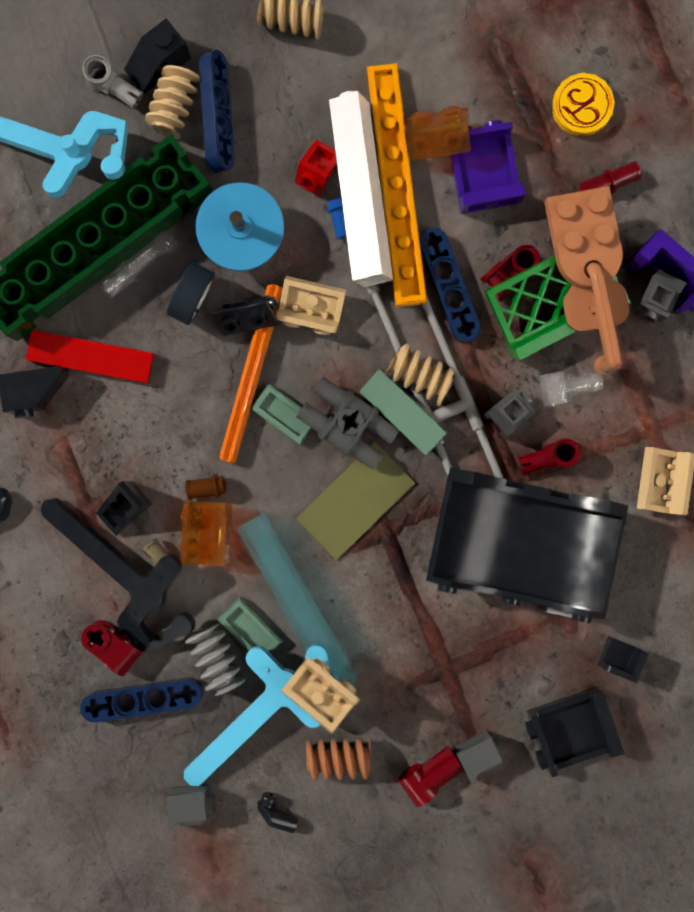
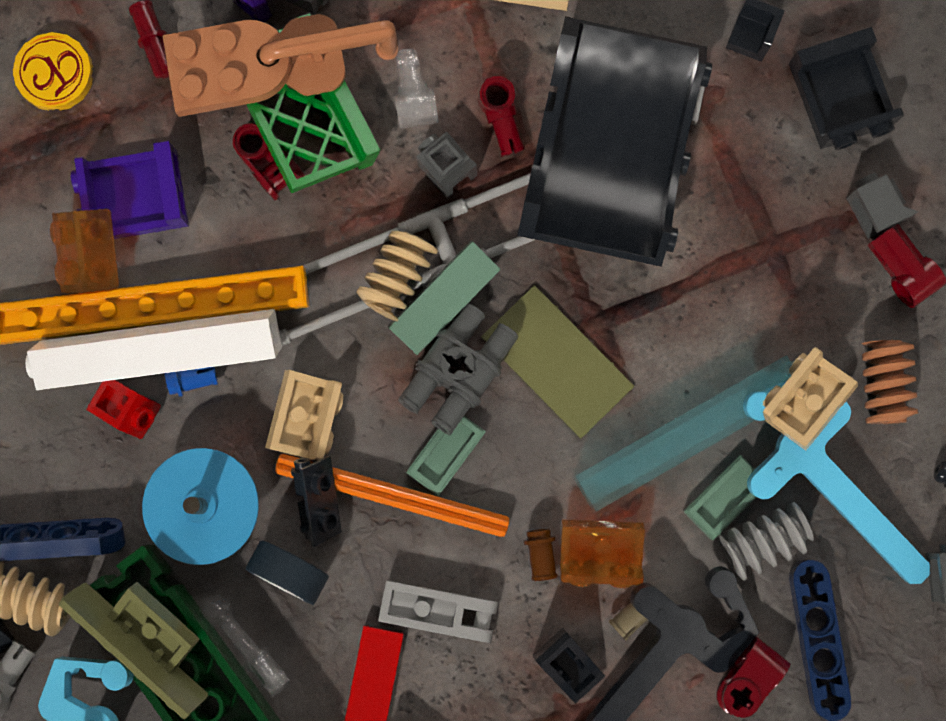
camera: 90 degrees left, 5 degrees down
dark blue beam [420,227,480,344] -> none
none -> olive bracket [59,582,208,719]
none -> light grey plate [378,580,499,643]

